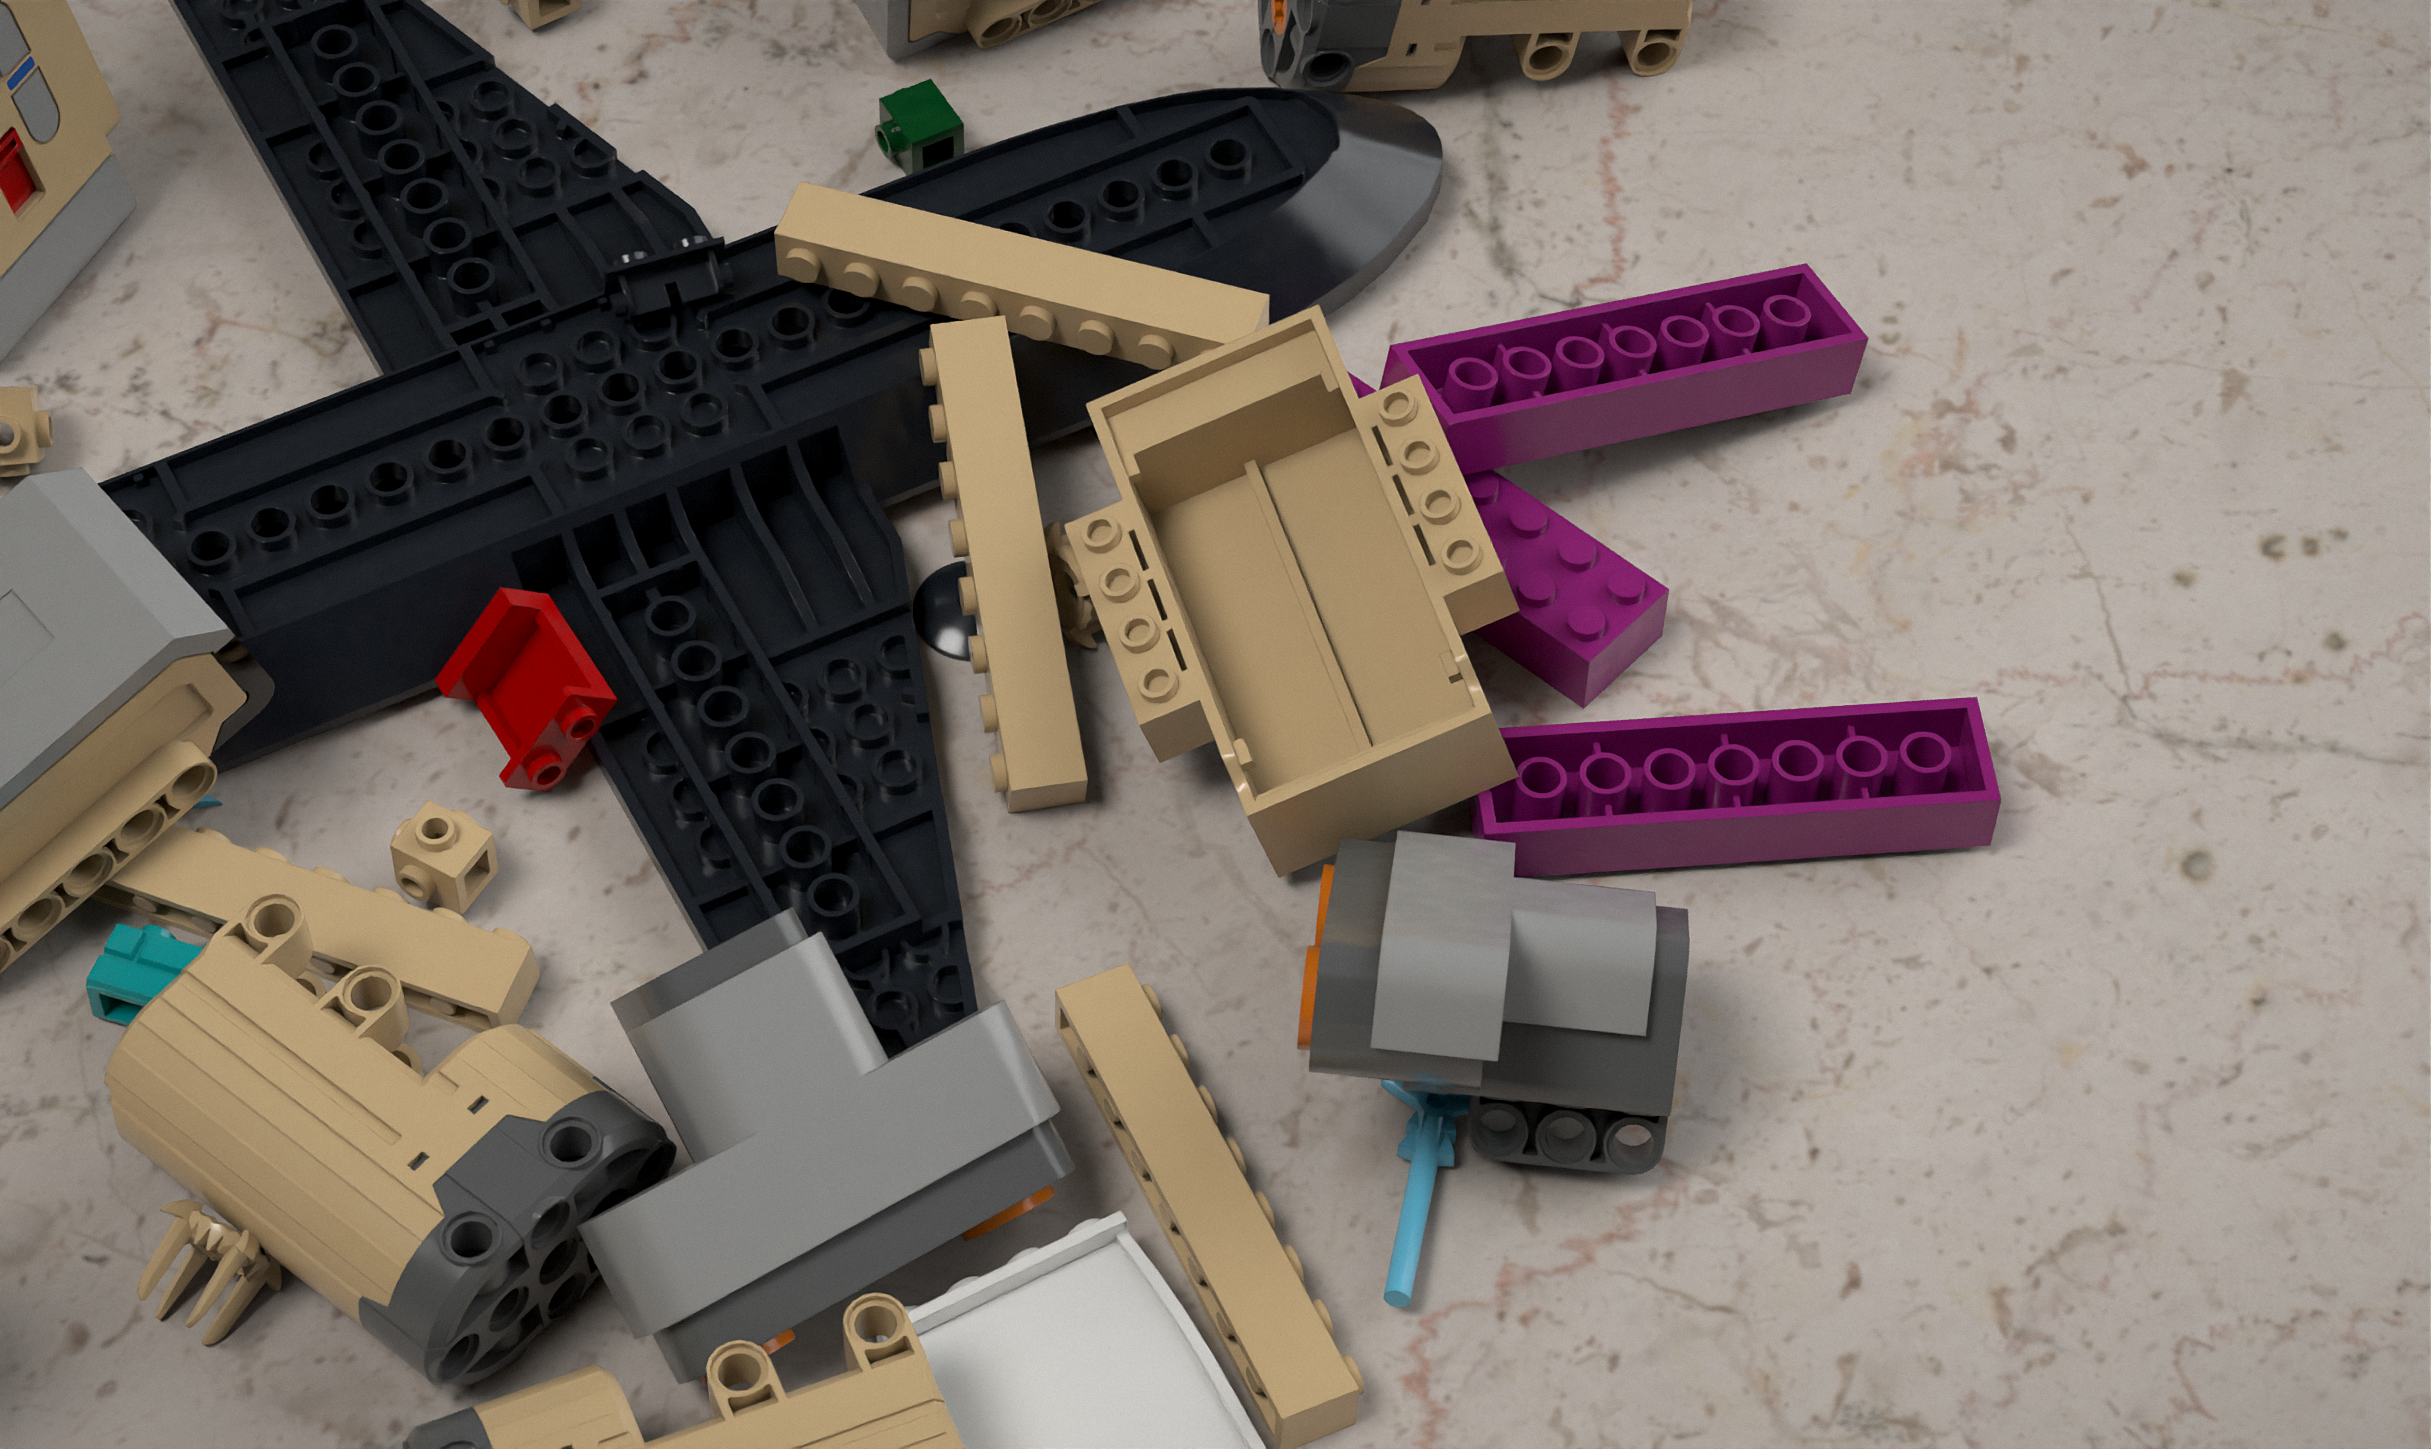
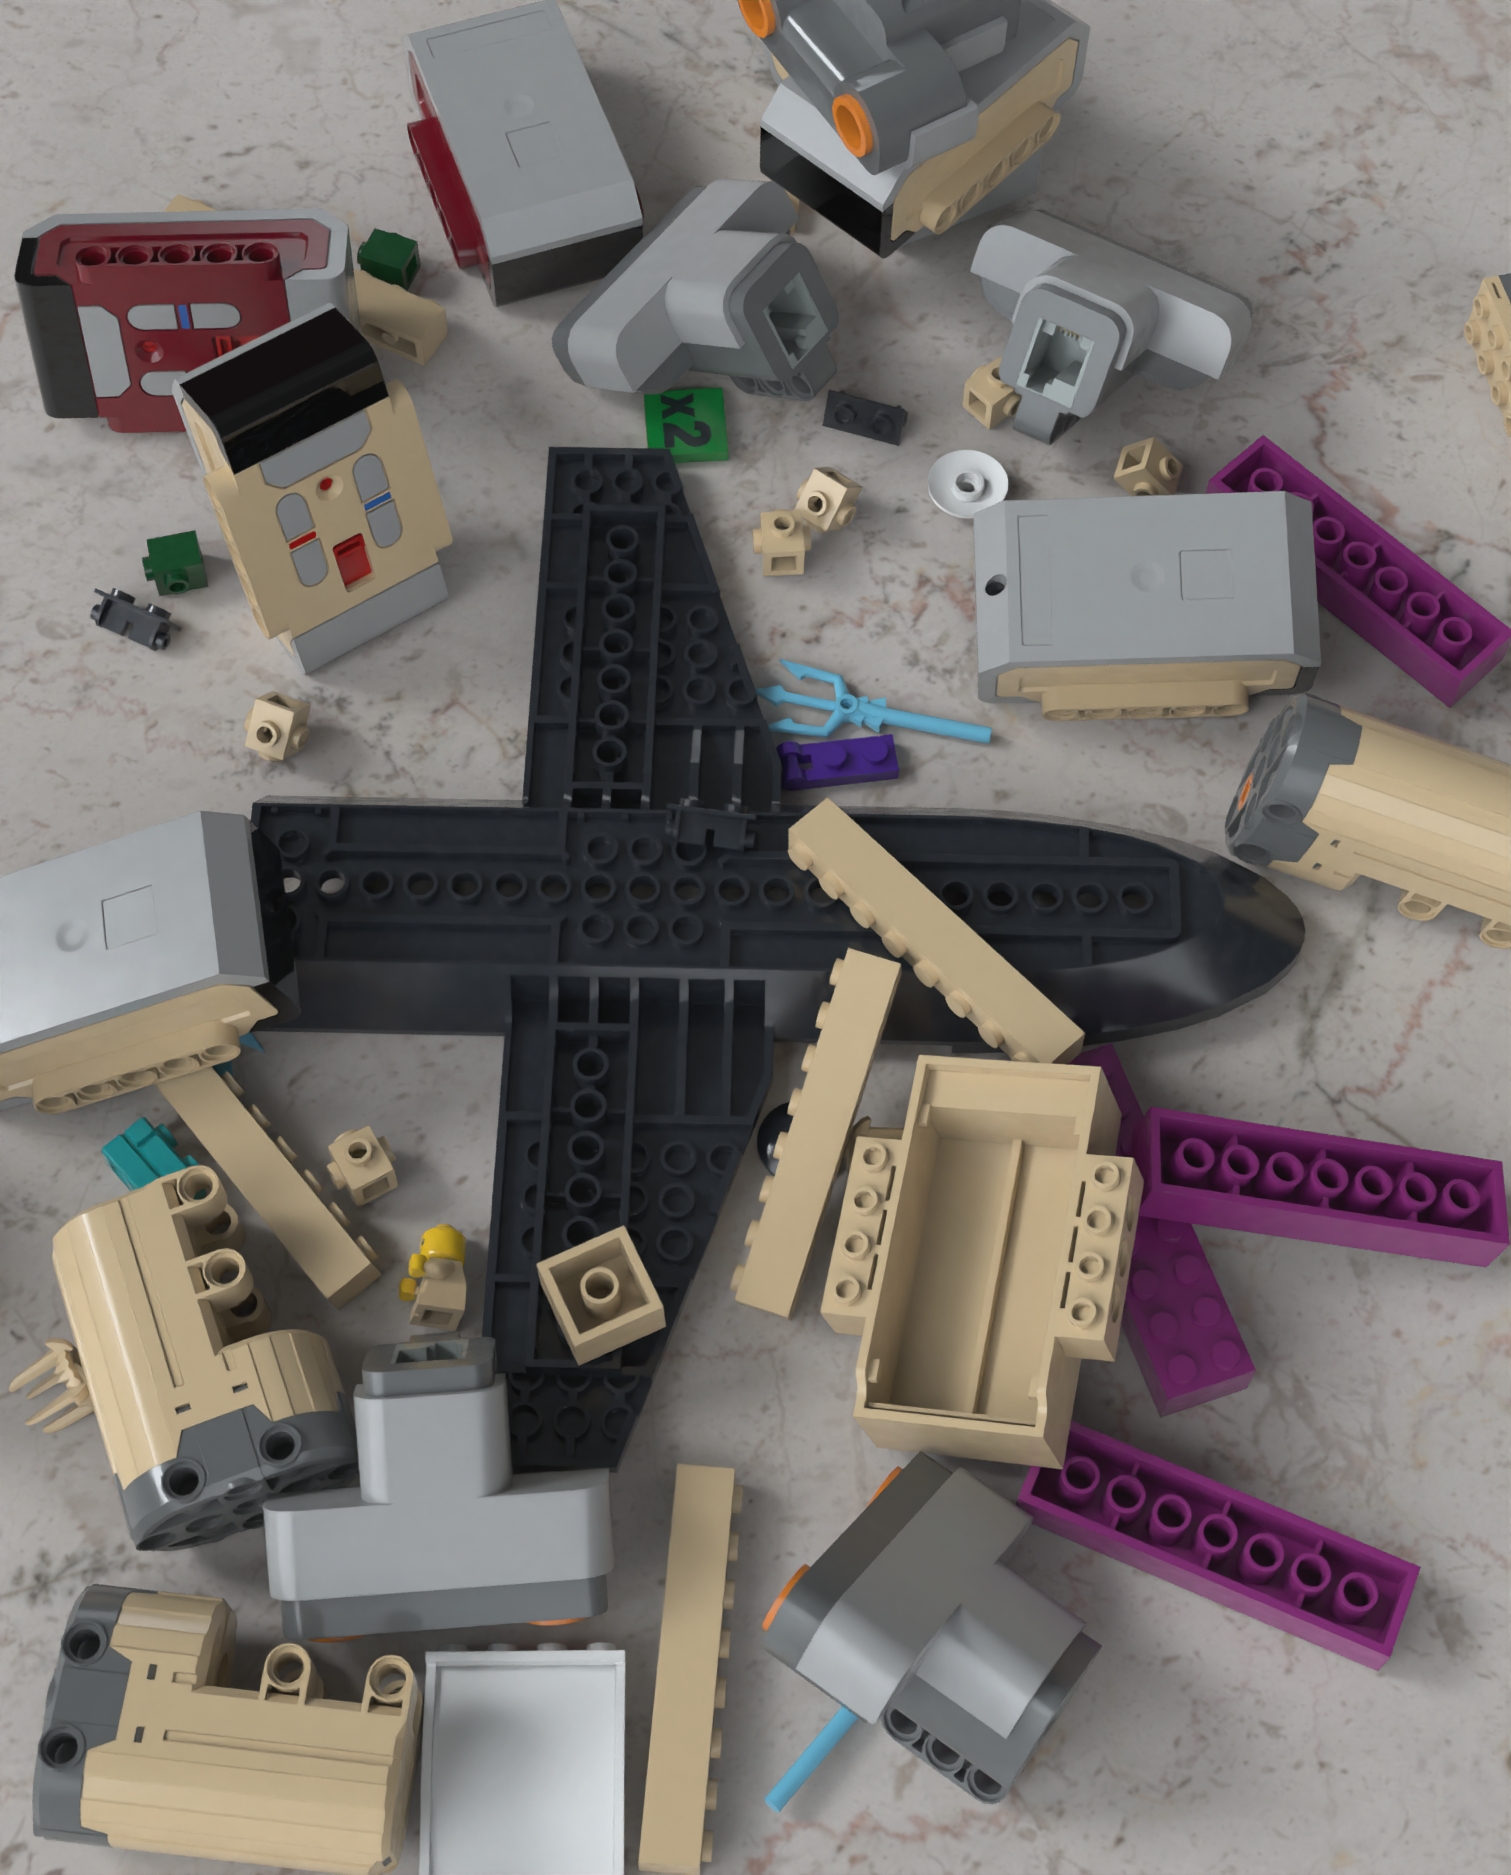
camera: 30 degrees right, 10 degrees up
red panel [435,587,618,792] -> none
dark green brick [875,79,964,175] -> none
none -> tan piece [398,1224,467,1331]
none -> tan brick [536,1225,666,1366]
none -> medium azure piece [755,659,992,744]
none -> dark purple plate [776,734,899,791]

